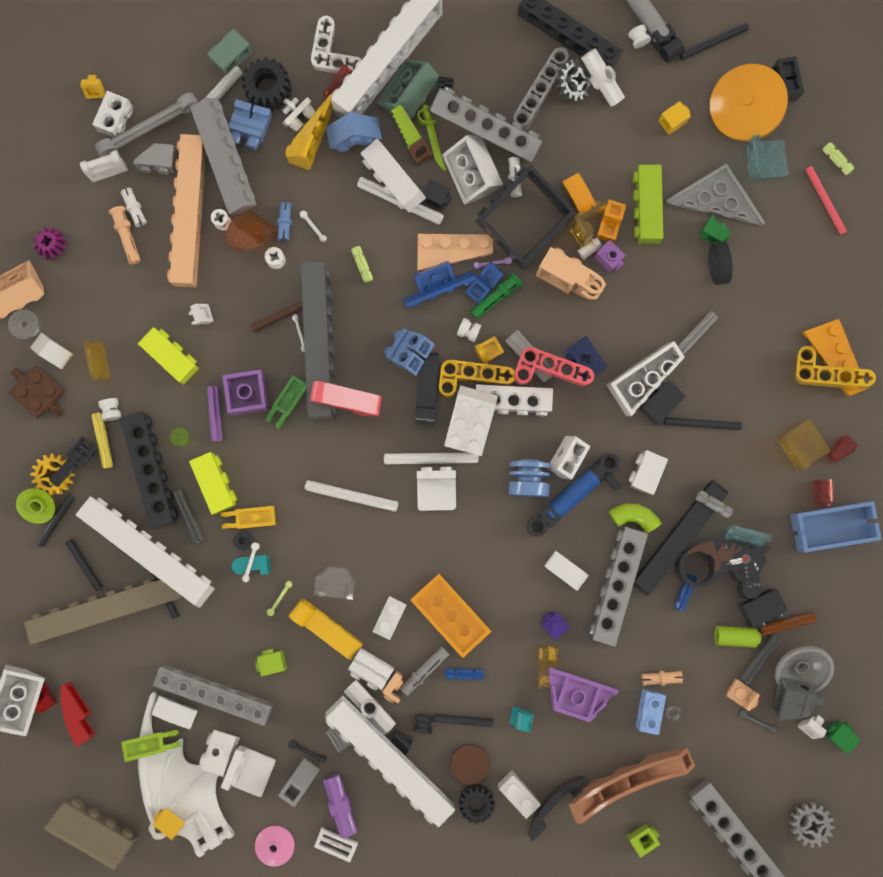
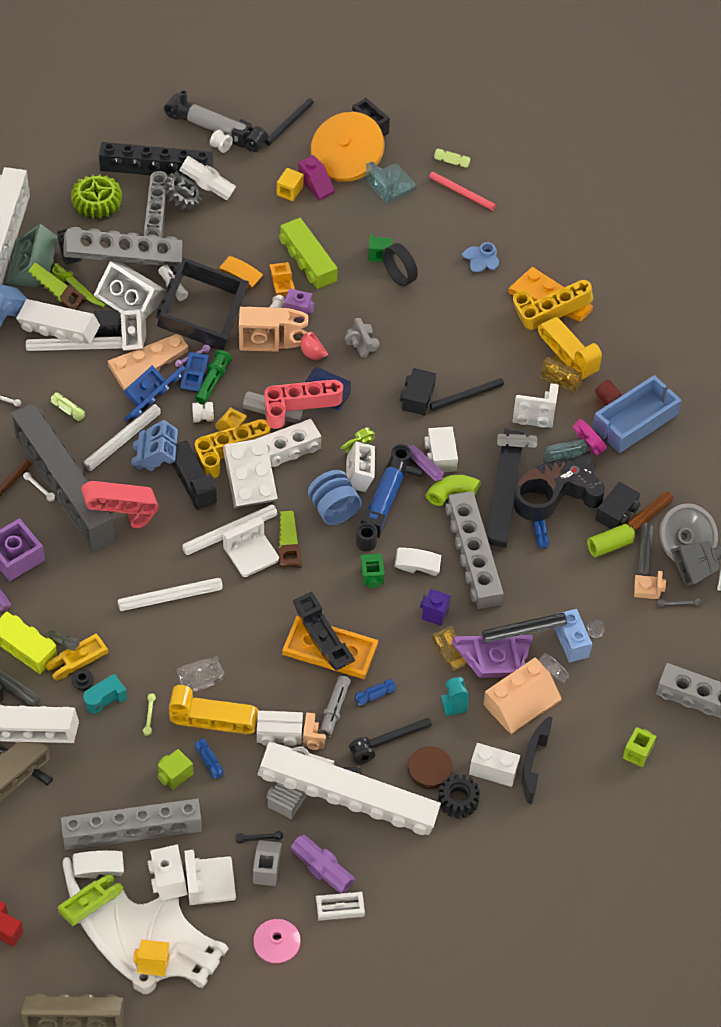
camera: 30 degrees left, 30 degrees down
white hinge [242,543,260,582] -> none
bright green hinge [265,375,306,429] -> none
white plate [372,596,407,640] -> none
nougat arch [569,747,695,824] -> none
clear yellow bracket [570,199,609,248] -> none
white wedge [606,341,685,416] -> none
light nougat pin [641,670,683,686] -> none
light grey tile [665,163,765,226] -> none
light grey axle [678,311,718,355] -> none
clear red cone [828,435,858,463] -> none
none -> dark grey axle [45,630,80,651]
none -> lime gear [71,174,122,219]
none -> white axle [83,404,161,471]
none -> white slope [121,310,146,351]
none -> blue axle [195,739,224,779]
none -> piece [278,511,302,568]
none -> black slope [293,591,355,671]
none -> magenta slope [298,155,335,201]
none -> coral hair [301,331,328,361]
none -> lime plate [340,427,375,455]
none -> light grey hips [344,318,379,358]
none -> green brick [360,554,385,588]
none -> medium lavender axle [408,445,444,481]
none -> medium blue plate [462,242,499,272]
none -> black axle [482,613,567,643]
none -> light nougat slope [483,657,562,735]
none -> white bracket [513,384,559,428]
none -> yellow beam [538,317,602,380]
none -> clear piece [539,652,570,683]
none -> dark pink tile [572,419,607,456]

